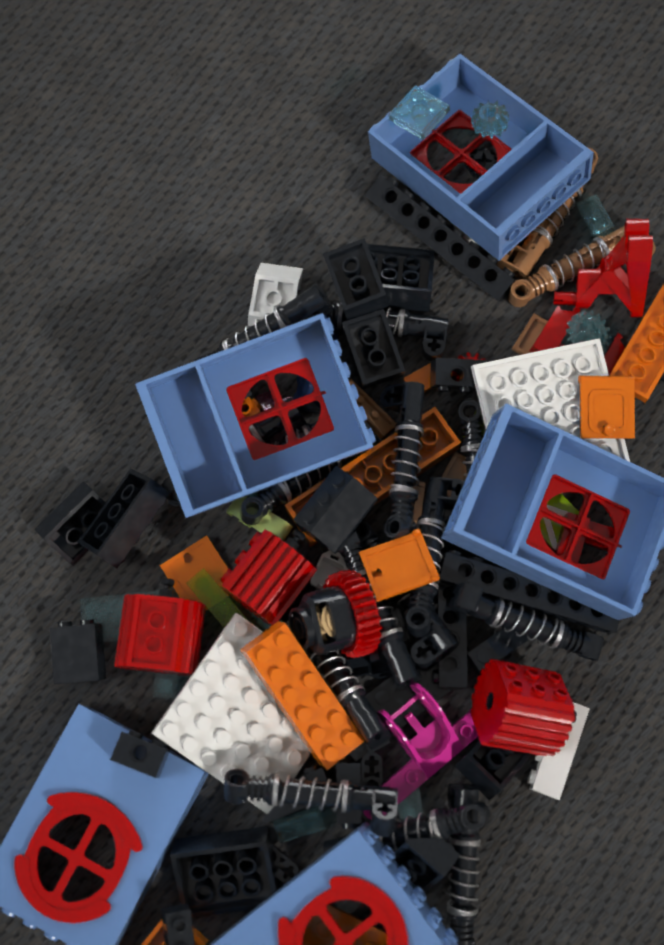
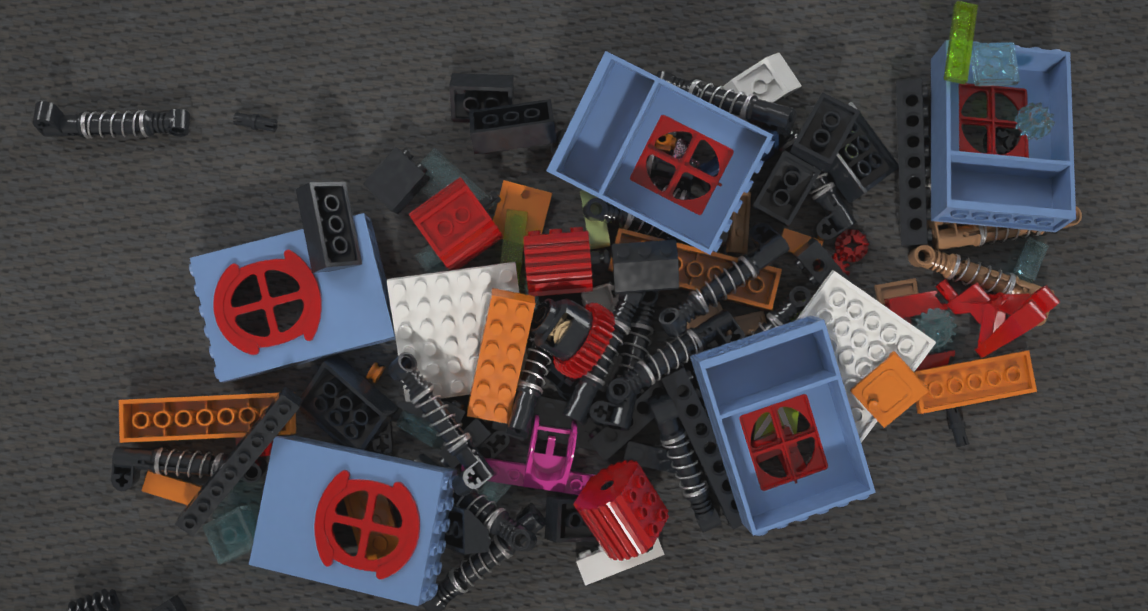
camera: 40 degrees right, 10 degrees up
black brick [110,729,170,778] -> none
orange container [359,529,440,602] -> none
none -> black slope [296,182,362,273]
none -> orange bush [366,362,385,383]
none -> red gear [835,229,869,262]
none -> clear neon green plate [944,1,978,84]

